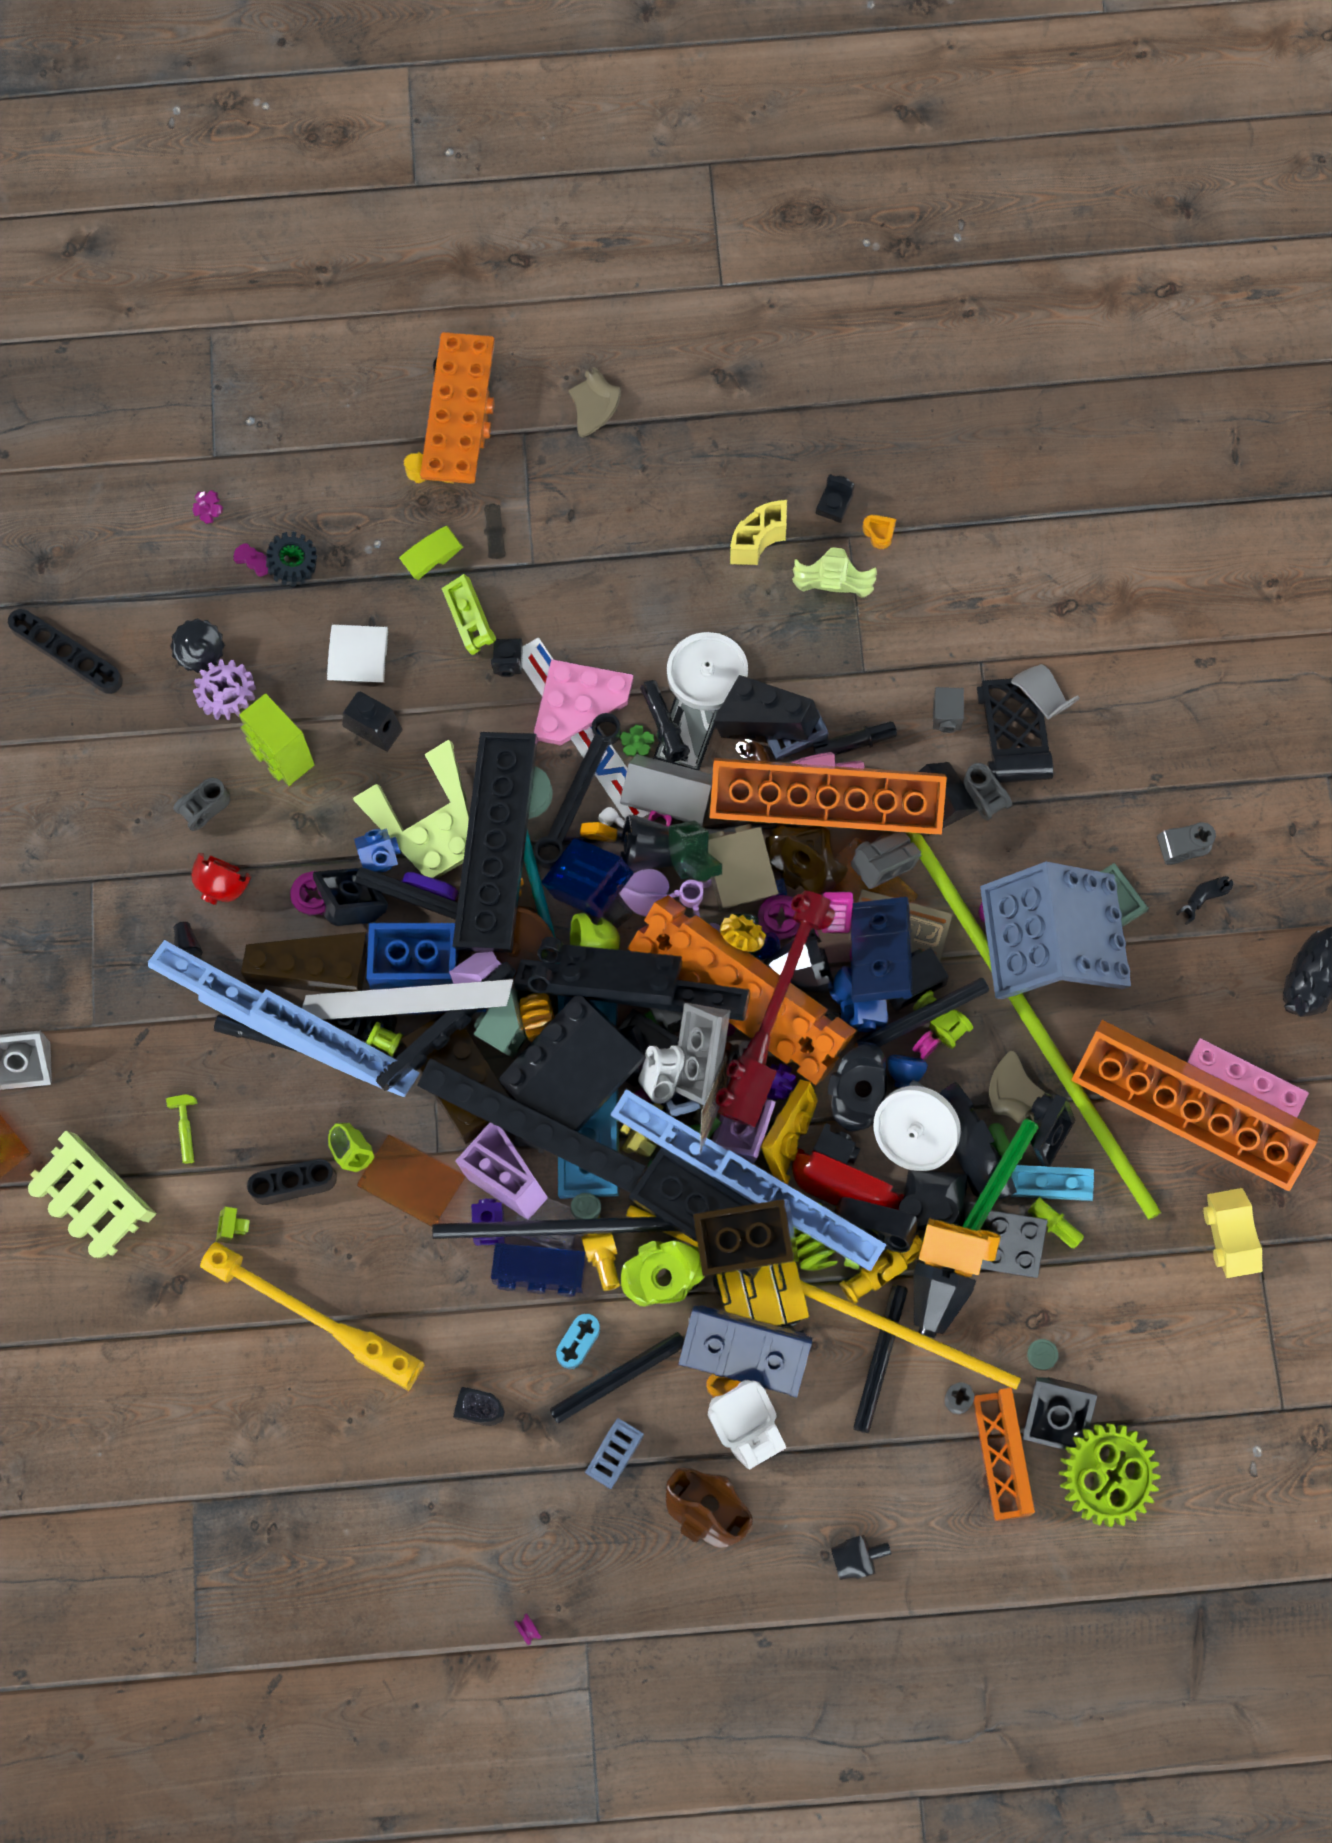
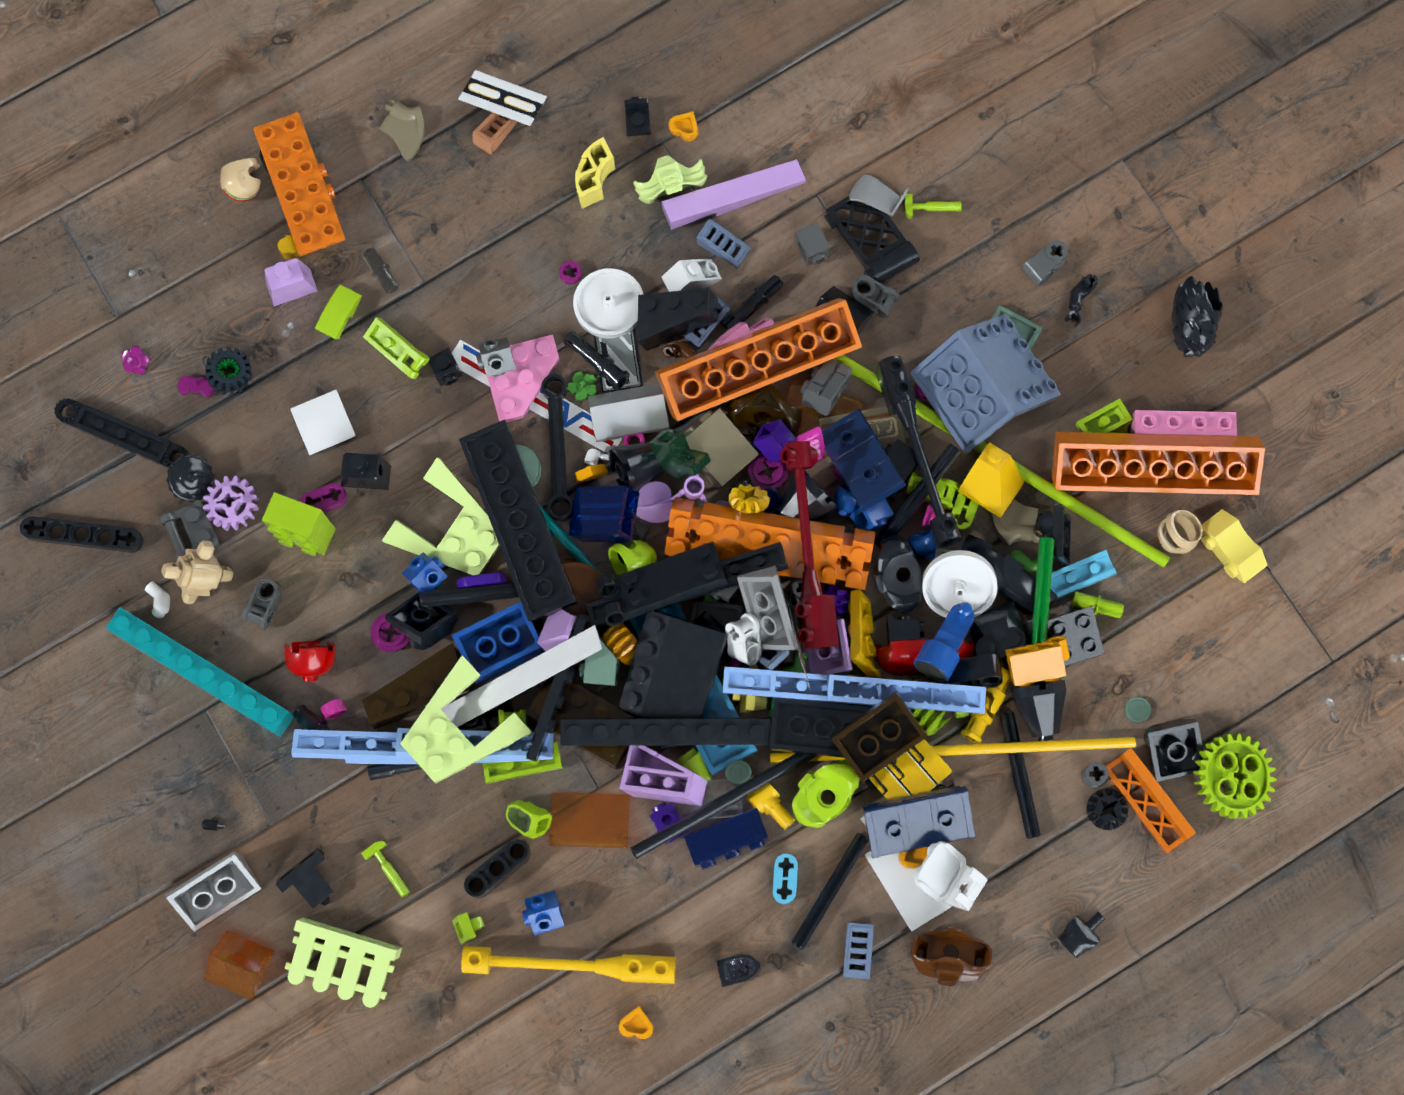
camera: 25 degrees left, 5 degrees up
none -> black plate [54,398,190,469]
none -> teal brick [106,607,294,738]
none -> white arm [145,581,170,618]
none -> dark grey plate [159,500,222,560]
none -> tan piece [161,540,233,604]
none -> black piece [202,819,225,831]
none -> tan helmet [220,158,261,202]
none -> lavender torso [264,258,318,306]
none -> black piece [276,848,334,909]
none -> magenta beam [299,483,347,513]
none -> dark pink axle [321,698,347,720]
none -> yellowish green wing [400,656,532,784]
none -> sticker [458,70,547,126]
none -> nougat slope [473,112,518,154]
none -> brick [476,337,516,377]
none -> lime plate [482,742,563,784]
none -> blue brick [522,890,565,935]
none -> magenta bush [559,261,581,285]
none -> light orange tile [619,1006,653,1039]
none -> lavender slope [662,159,806,230]
none -> white slope [662,259,722,292]
none -> lime cone [677,748,713,783]
none -> sand blue slope [697,219,751,269]
none -> dark purple brick [753,419,797,463]
none -> white sticker [864,851,951,932]
none -> black bar [875,355,962,548]
none -> lime piece [904,194,962,219]
none -> blue piece [914,602,975,682]
none -> lime beam [951,492,979,532]
none -> yellow slope [958,442,1024,518]
none -> lime slope [1075,398,1133,433]
none -> black gear [1086,788,1129,830]
none -> tan helmet [1157,510,1203,554]

